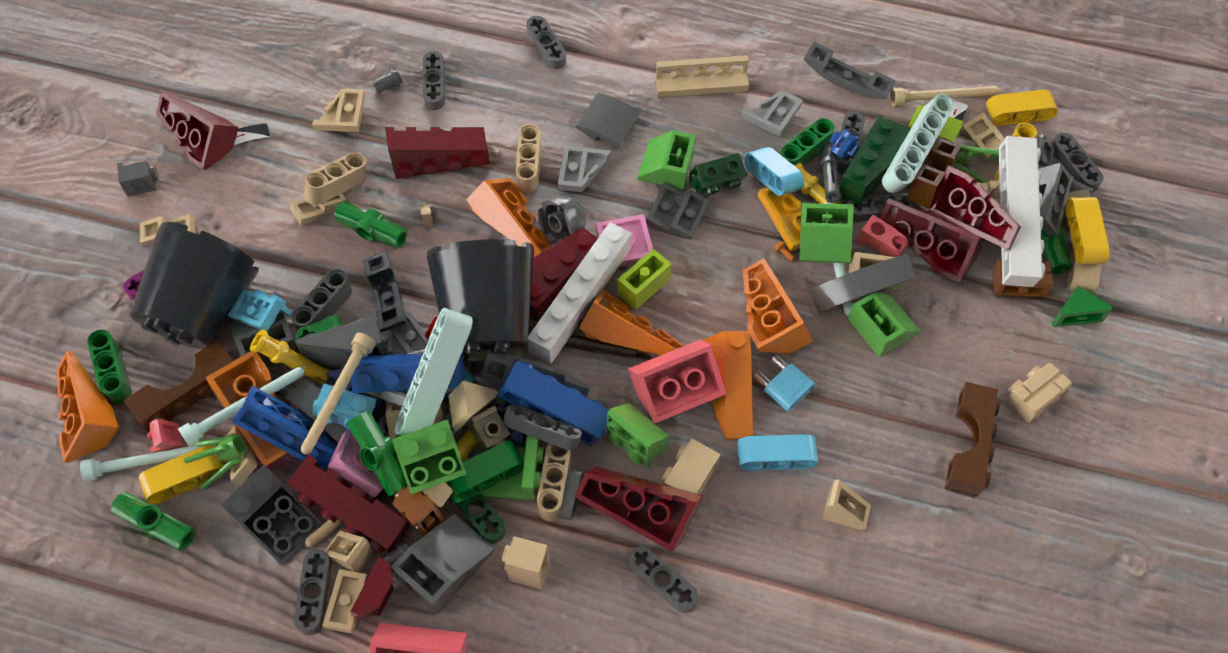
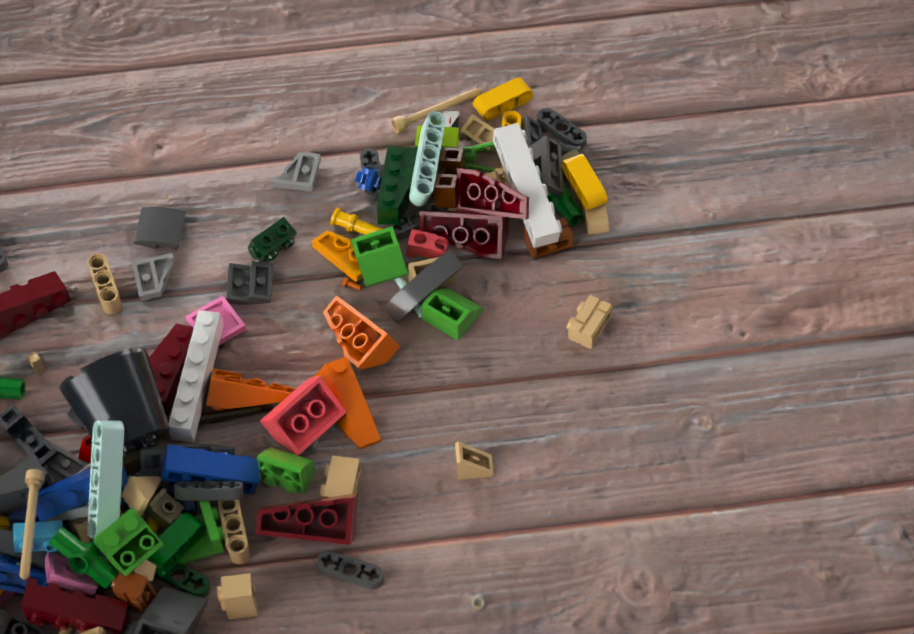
camera: 20 degrees left, 5 degrees down
orange wedge [466,178,551,257] -> none
dark grey beam [526,16,566,69] -> none
dark grey cylinder [538,195,586,244] -> none
dark grey beam [558,468,584,520] -> none
lime brick [617,249,672,311] -> none
bright green slope [637,130,696,190] -> none
tan fence [656,55,749,98] -> none
medium azure beam [737,434,818,471] -> none
medium azure beam [744,147,804,196] -> none
medium azure piece [753,355,816,412] -> none
green beam [780,118,835,166] -> none
dark grey slope [804,42,896,99] -> none
dark grey pin [820,145,841,203] -> none
reddish brown arch [945,382,1001,497] -> none
green slope [1052,286,1112,327] -> none

